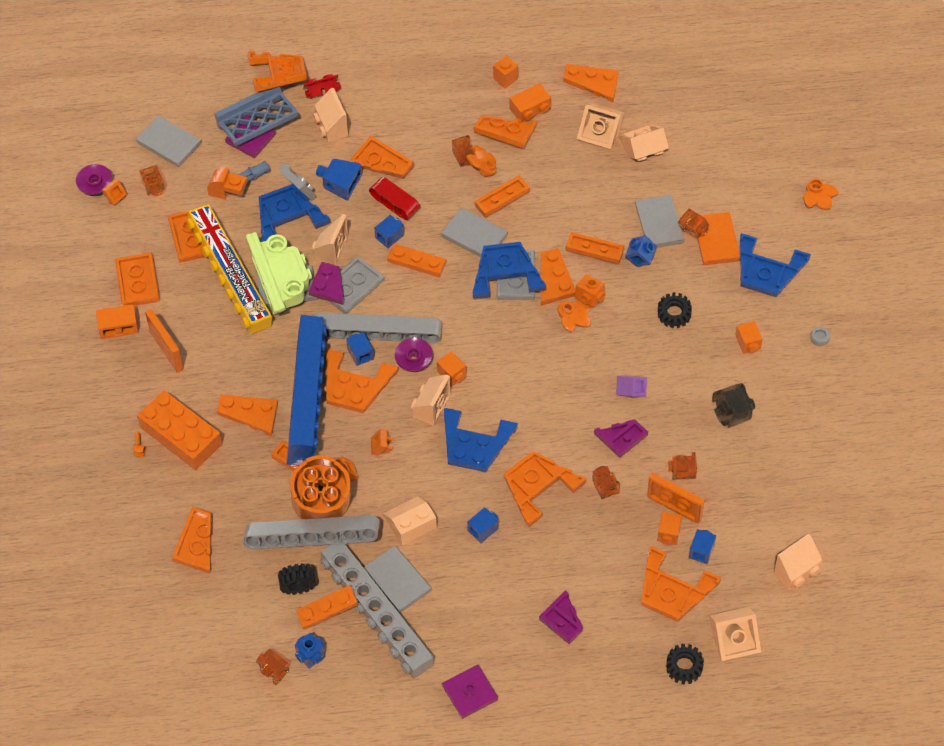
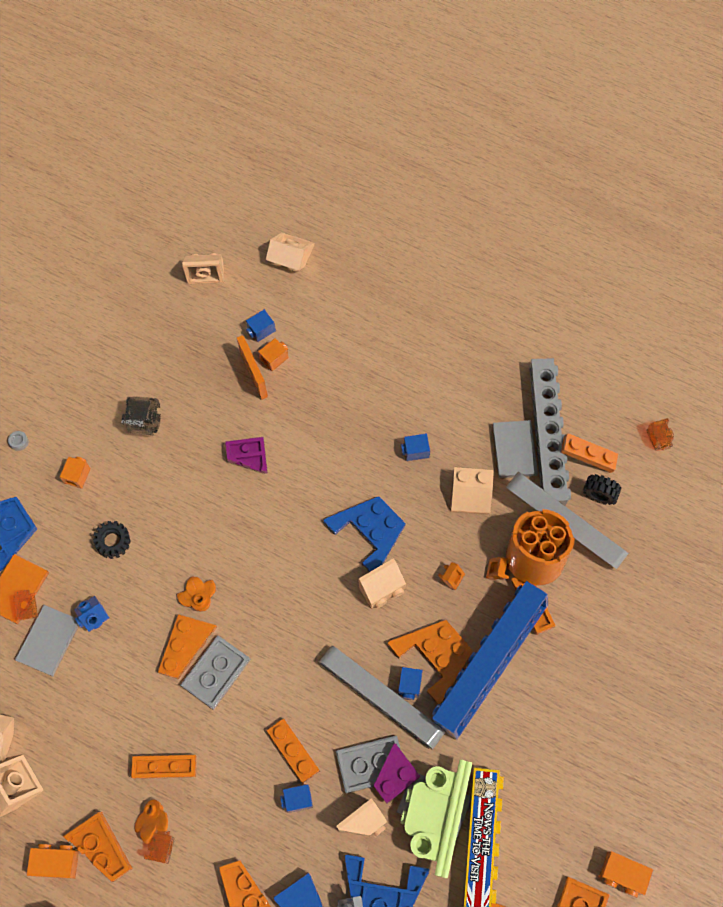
camera: 145 degrees left, 10 degrees up
orange hand [133,432,145,457] -> none
orange brick [137,390,223,470] -> none
orange tile [145,309,183,373] -> none
orange wing [172,507,211,574] -> none
orange wing [217,394,278,437] -> none
blue brick [295,632,325,669] -> none
red beam [369,177,420,220] -> none
magenta dish [395,338,433,372] -> none
orange brick [437,351,466,386] -> none
light grey tile [441,208,508,257] -> none
magenta plate [442,664,498,719] -> none
blue wing [472,242,546,298] -> none
orange wing [504,451,586,527] -> none
magenta wing [539,590,583,644] -> none
orange plate [566,232,625,264] -> none
orange brick [575,274,606,308] -> none
clear orange brick [592,466,620,500] -> none
medium lavender panel [616,376,647,397] -> none
orange wing [641,546,721,622] -> none
black tyre [666,644,704,685] -> none
clear orange brick [668,452,697,480] -> none

